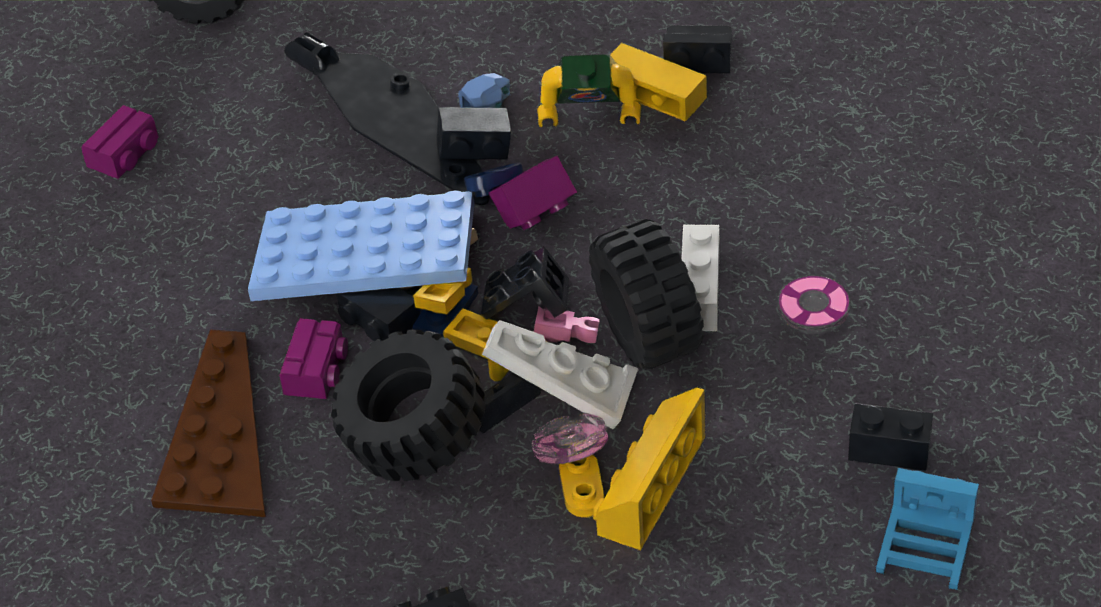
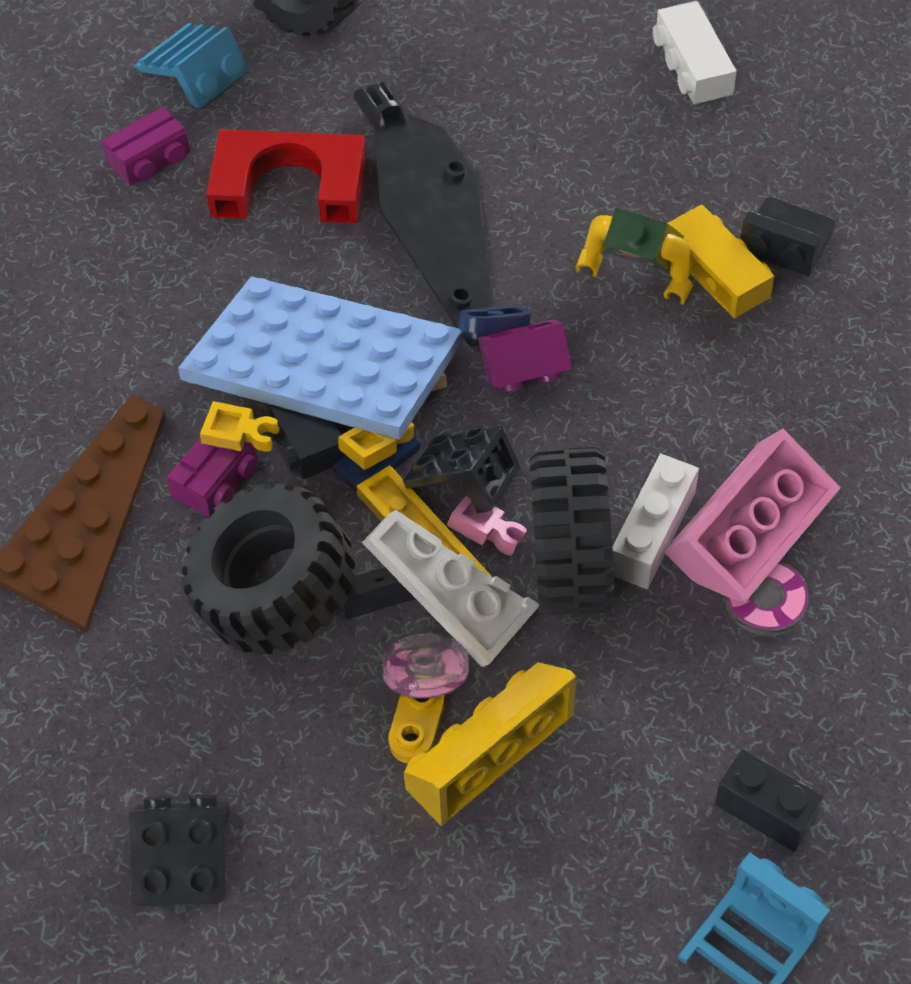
camera: 20 degrees right, 10 degrees up
black brick [437,107,511,159] -> none
medium blue rock [458,73,510,108] -> none
none -> dark azure plate [134,23,249,109]
none -> yellow plate [200,401,279,452]
none -> red arch [206,129,366,224]
none -> bright pink slope [664,429,841,603]

